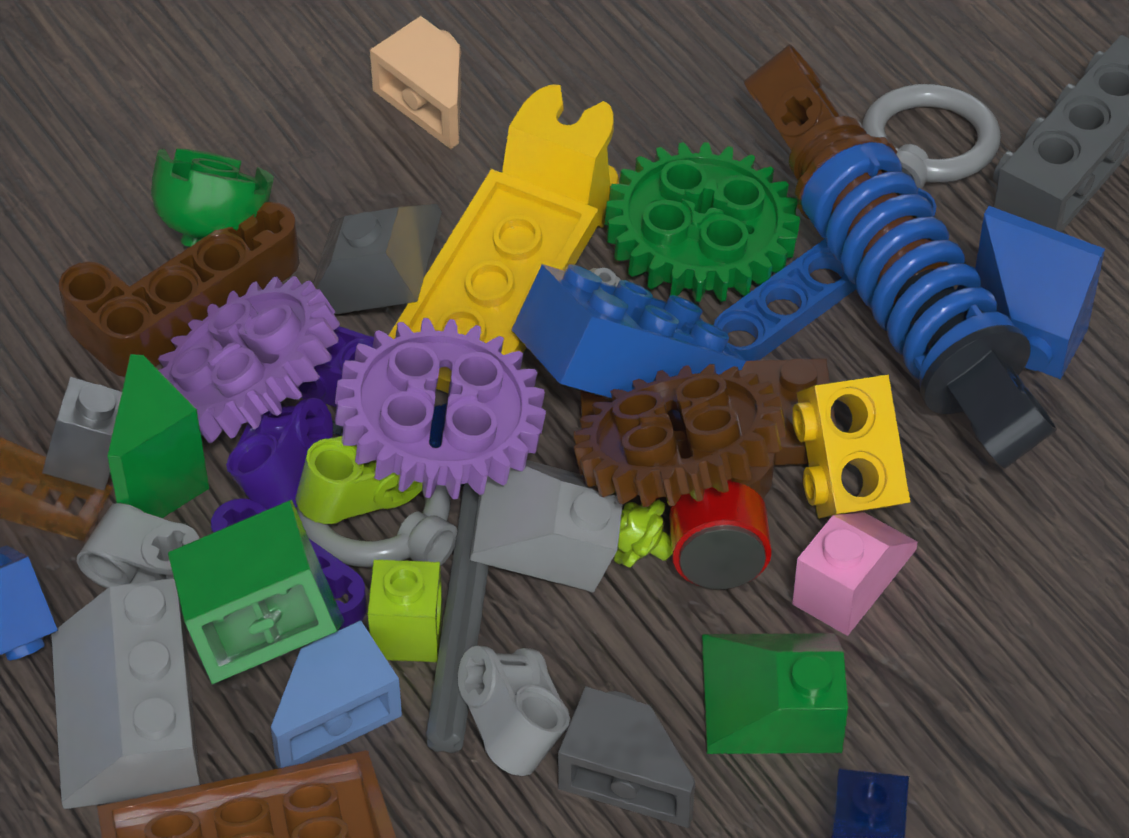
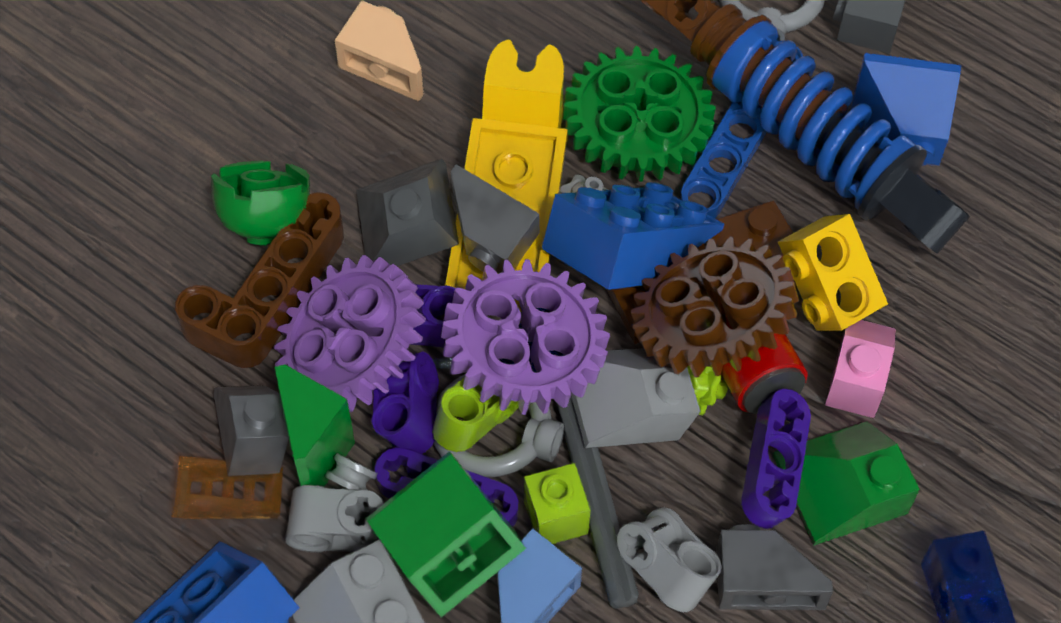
camera: 20 degrees left, 10 degrees up
none -> light grey bush [325,453,378,490]
none -> flat silver slope [451,164,540,274]
none -> dark purple beam [741,389,811,529]

